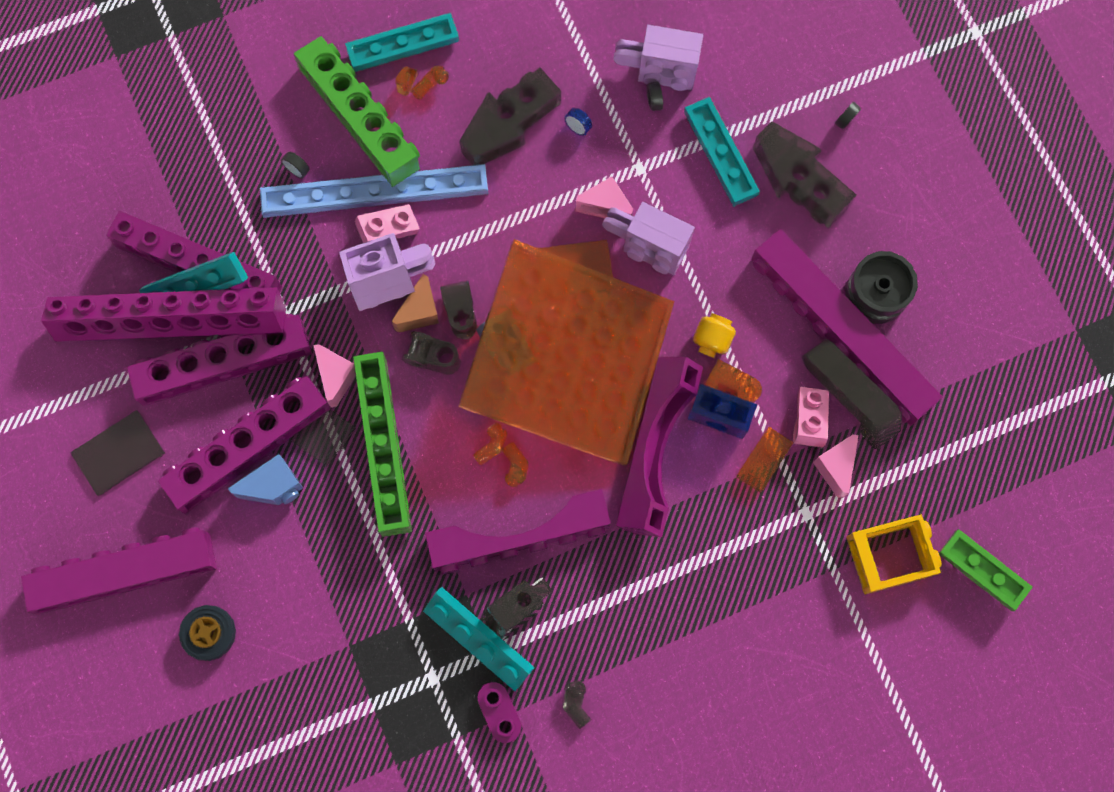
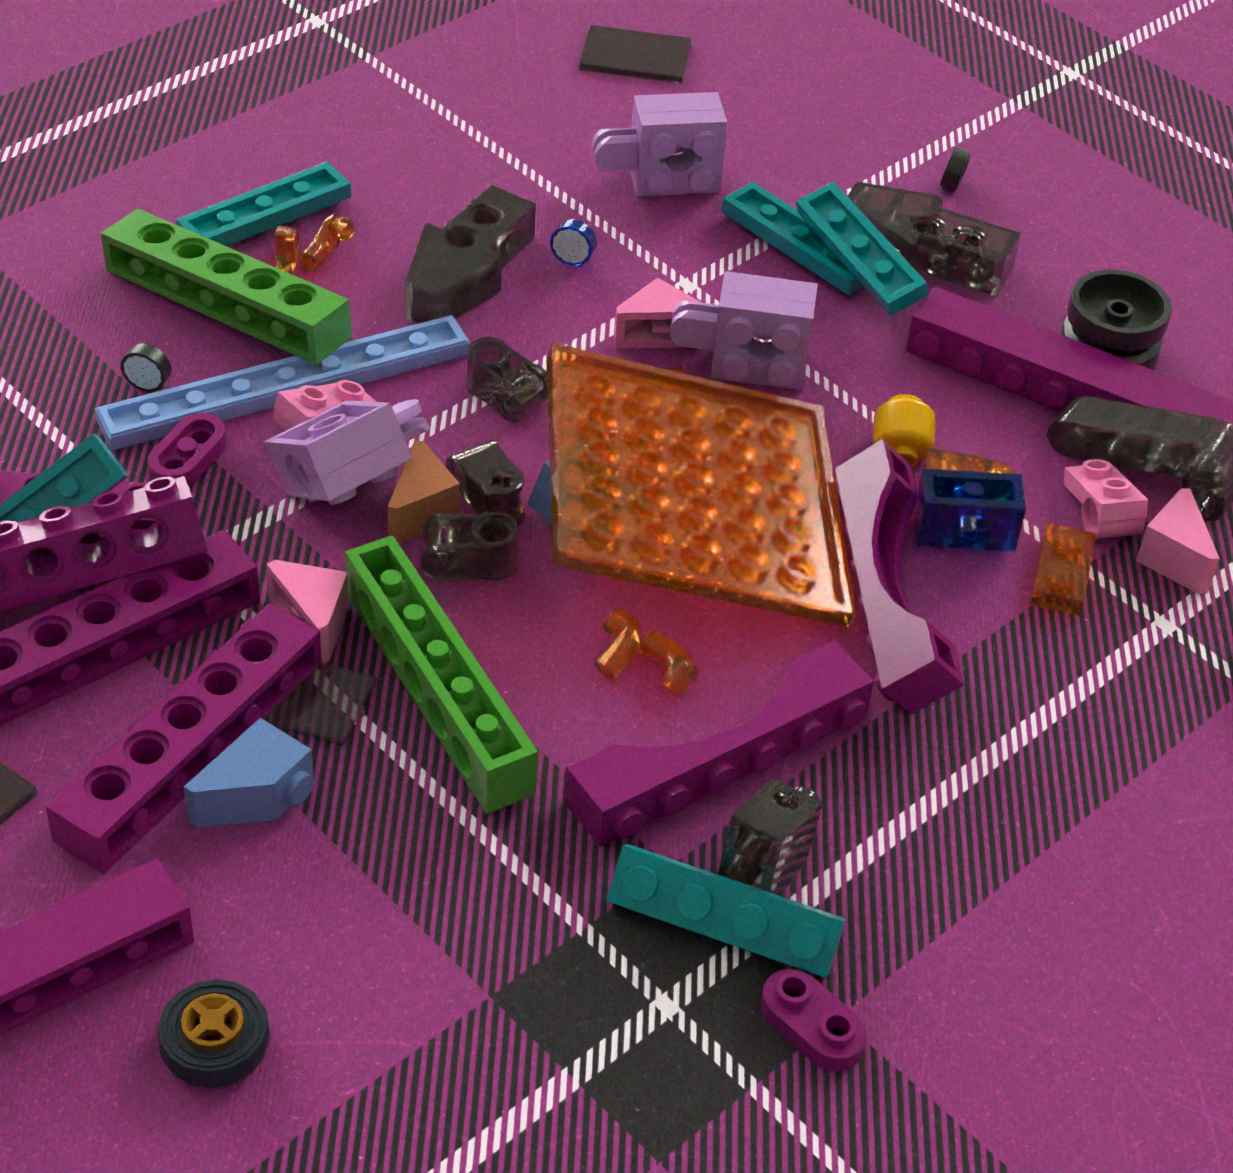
camera: 20 degrees left, 30 degrees down
clear smoke arm [562,681,591,729] -> none
pearl dark grey tile [647,82,663,111] -> none
none -> magenta plate [148,413,227,486]
none -> clear smoke piece [466,336,554,422]
none -> teal plate [796,181,929,316]

